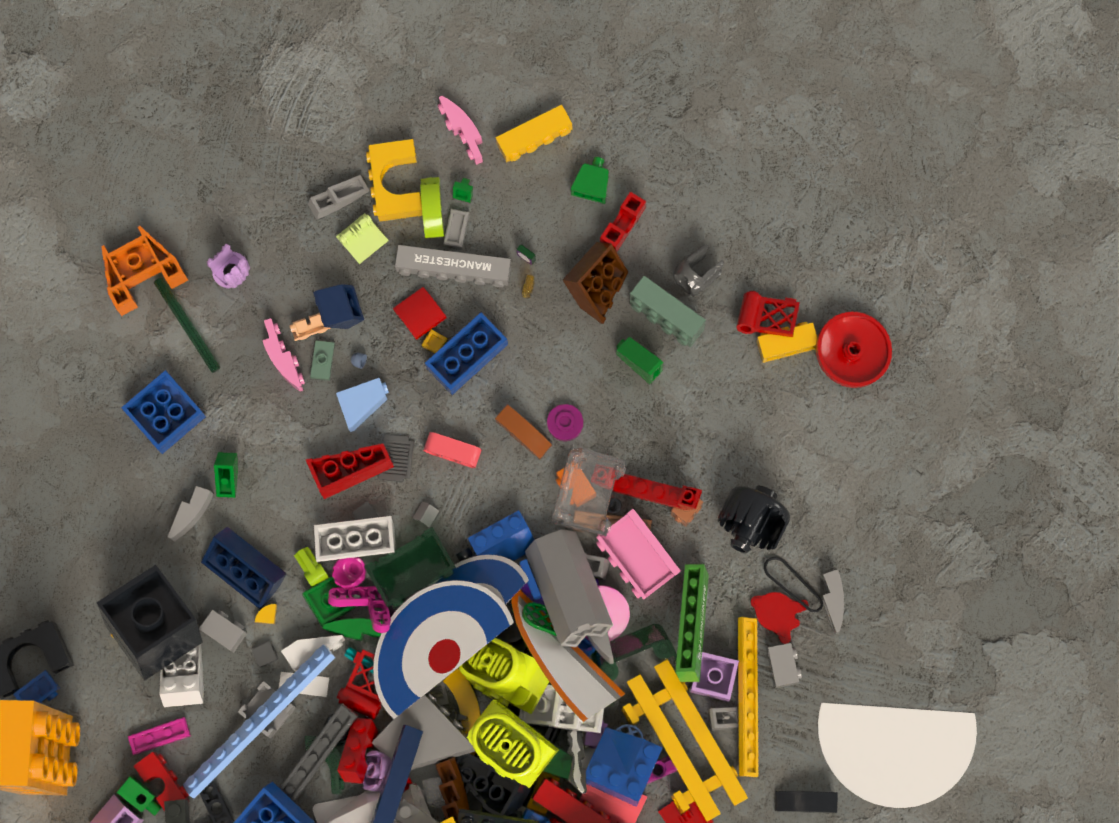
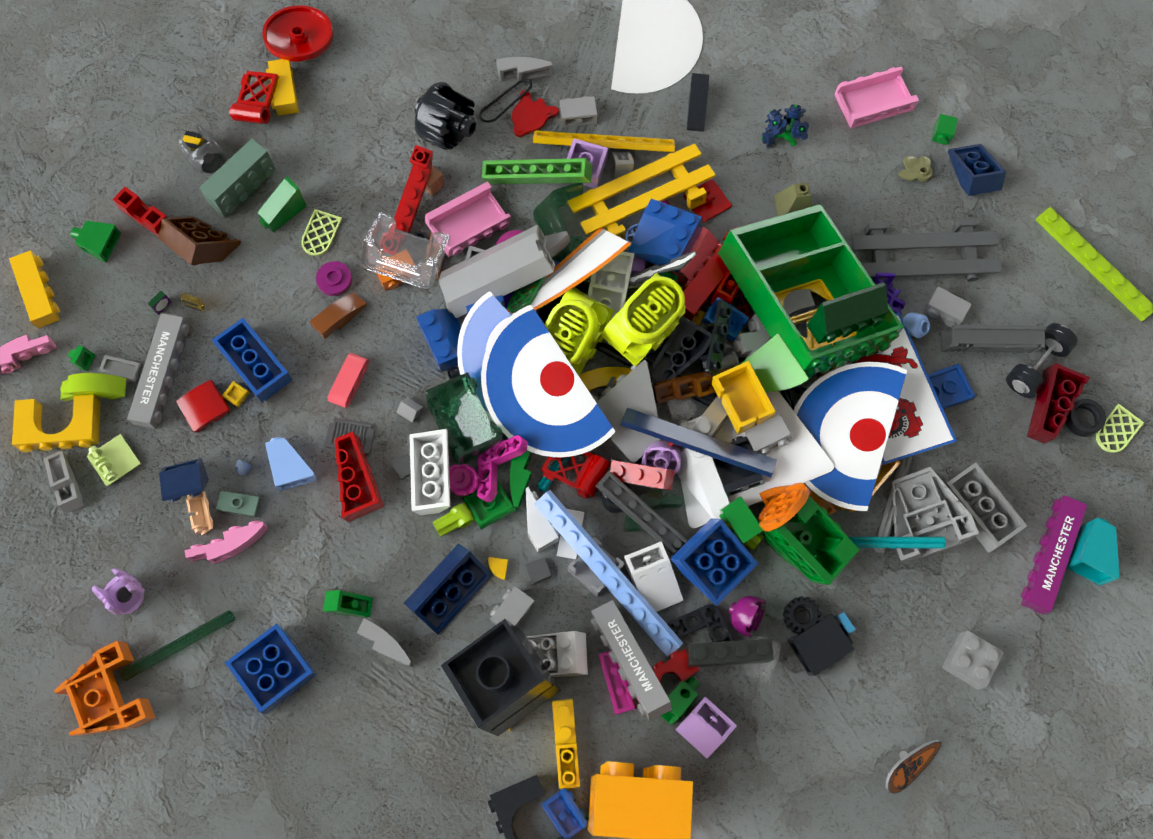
camera: 95 degrees left, 5 degrees down
none -> tile [182,131,204,151]
none -> yellowish green window [301,209,342,256]
none -> yellow slope [552,699,580,789]
none -> light grey brick [591,600,672,722]
none -> white slope [623,542,683,612]

